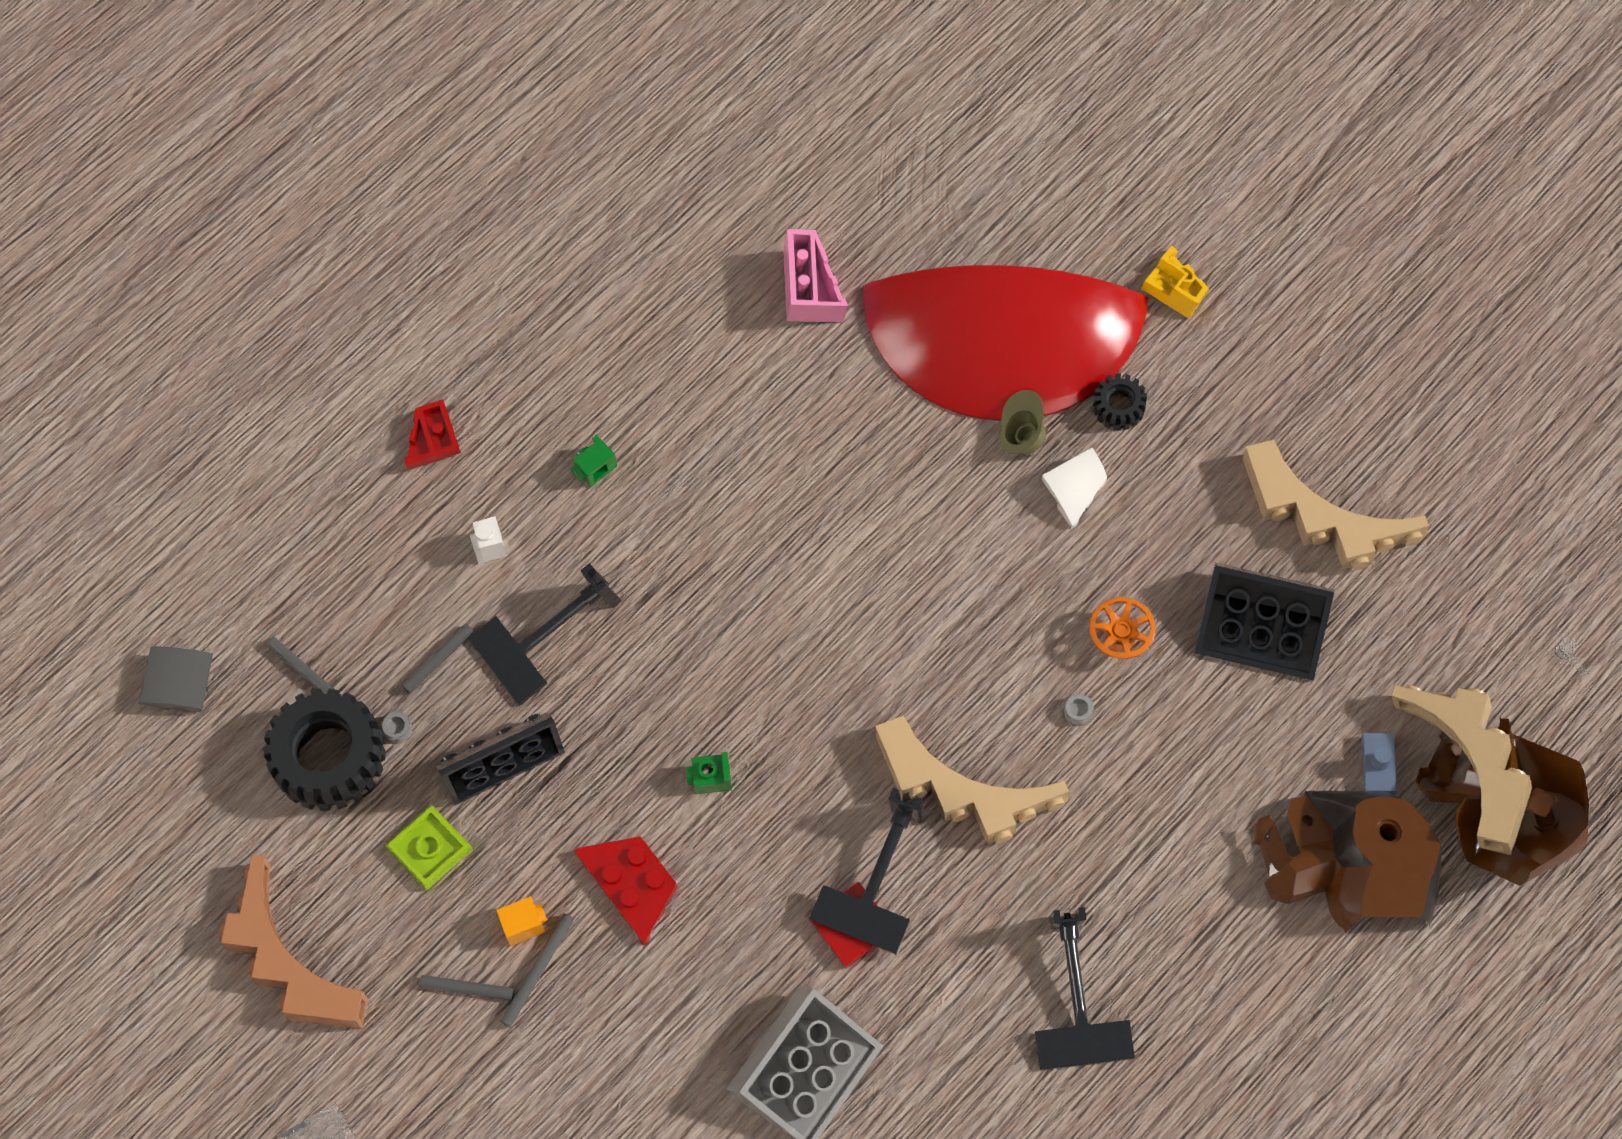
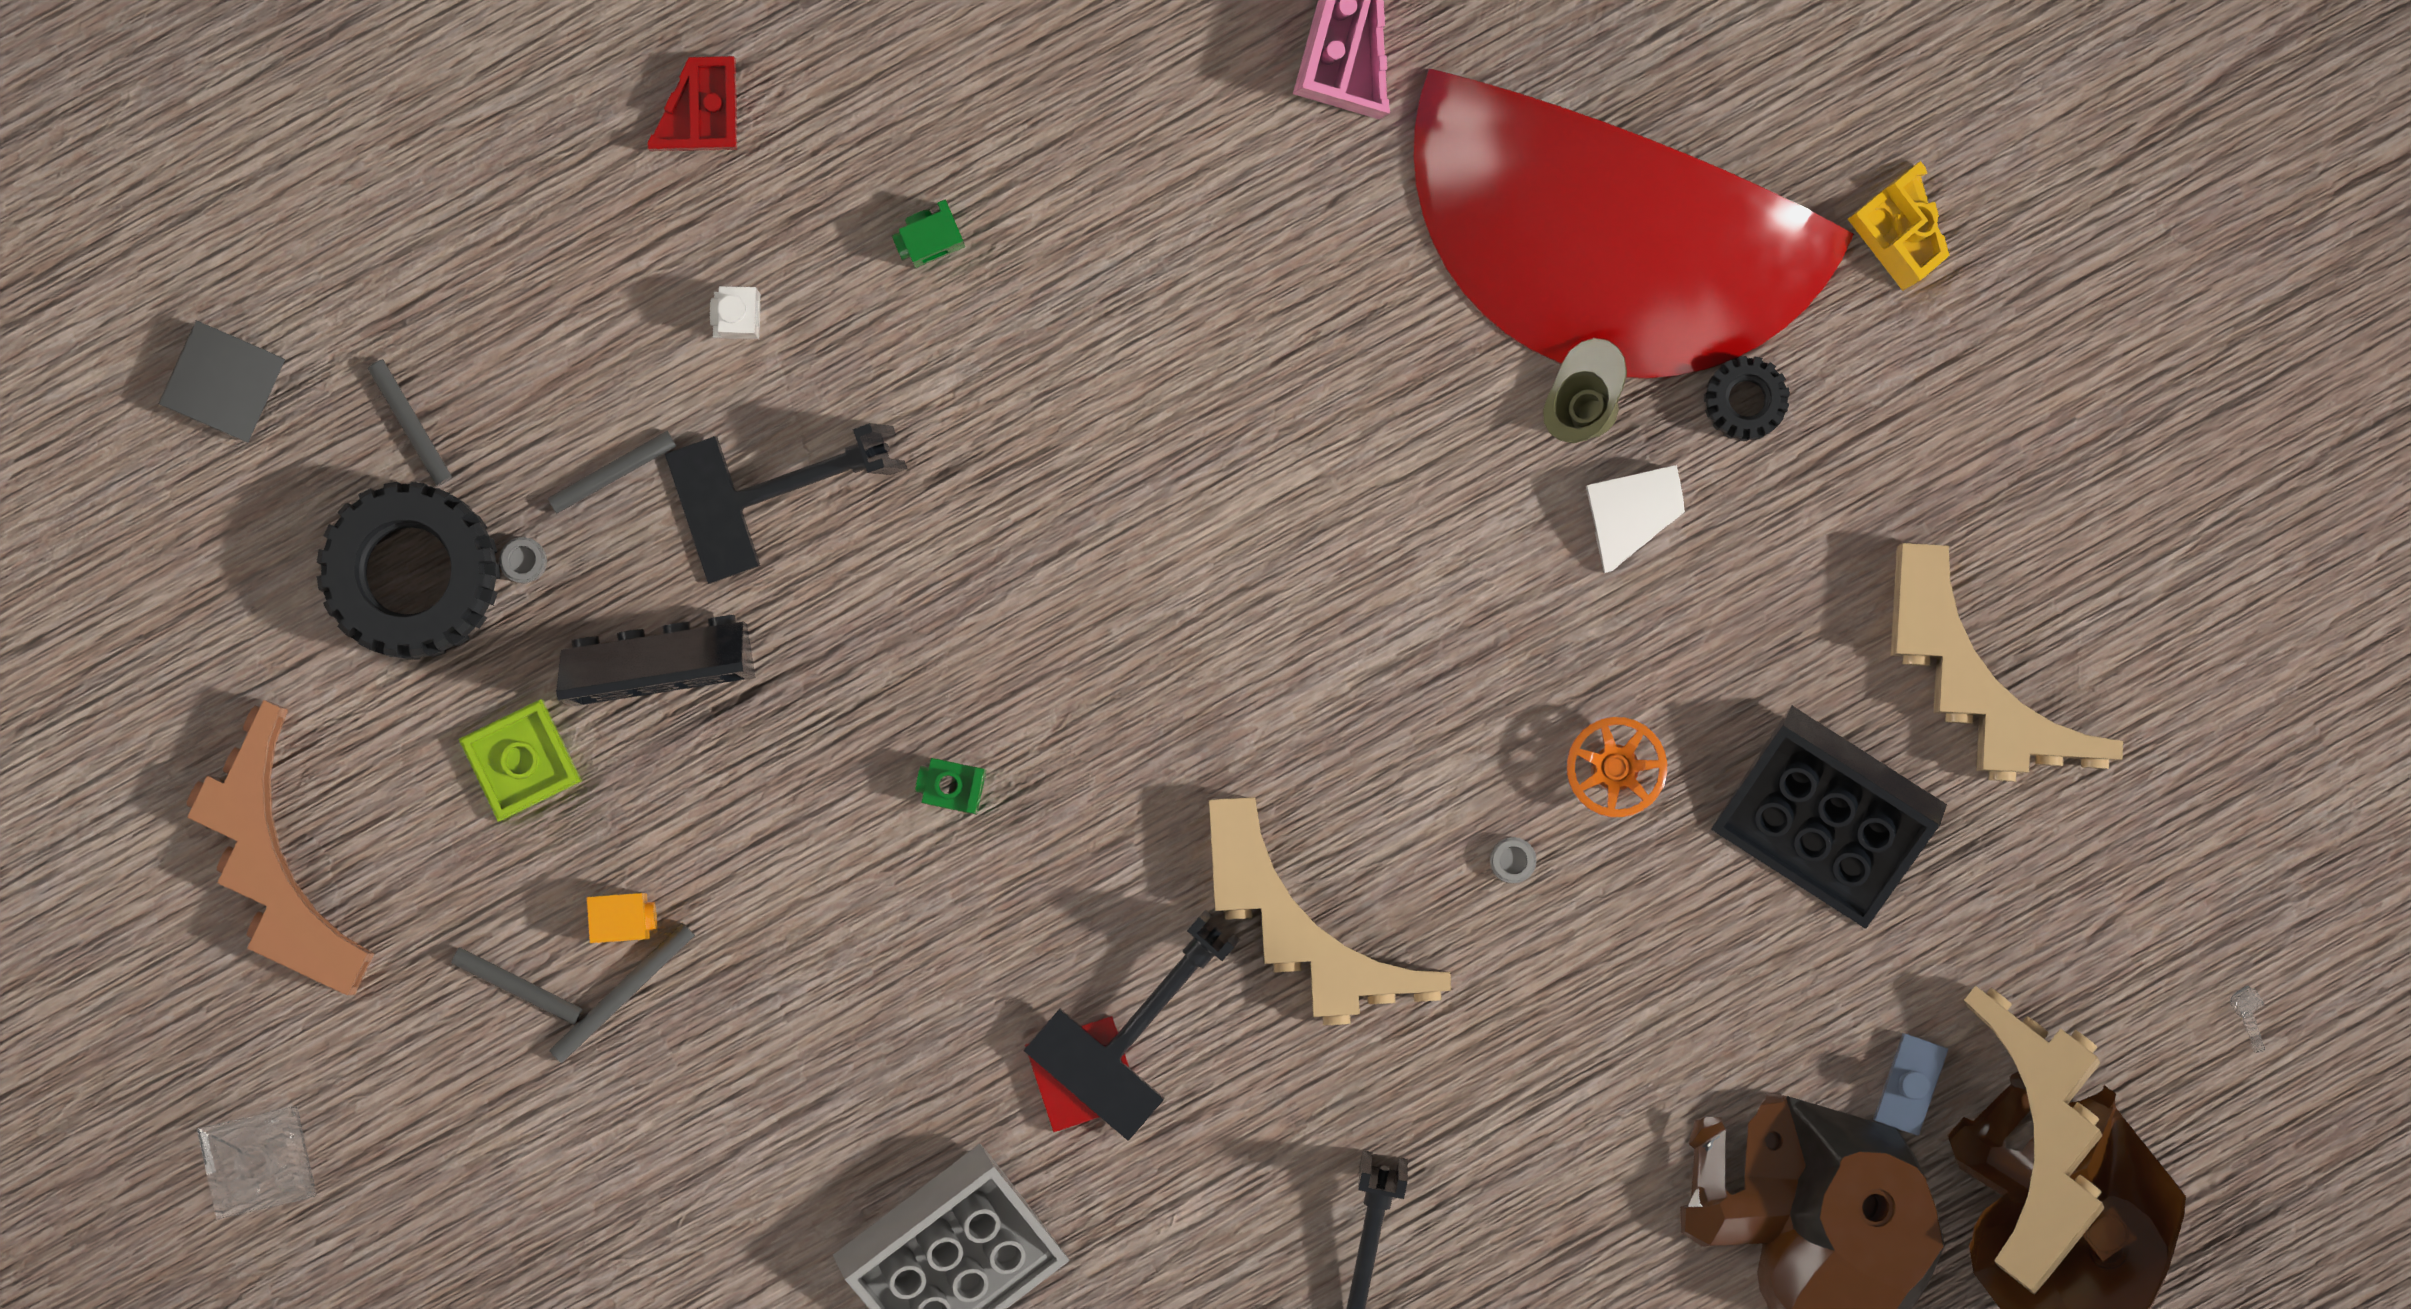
camera: 15 degrees right, 20 degrees up
red wing [574,836,677,945] -> none

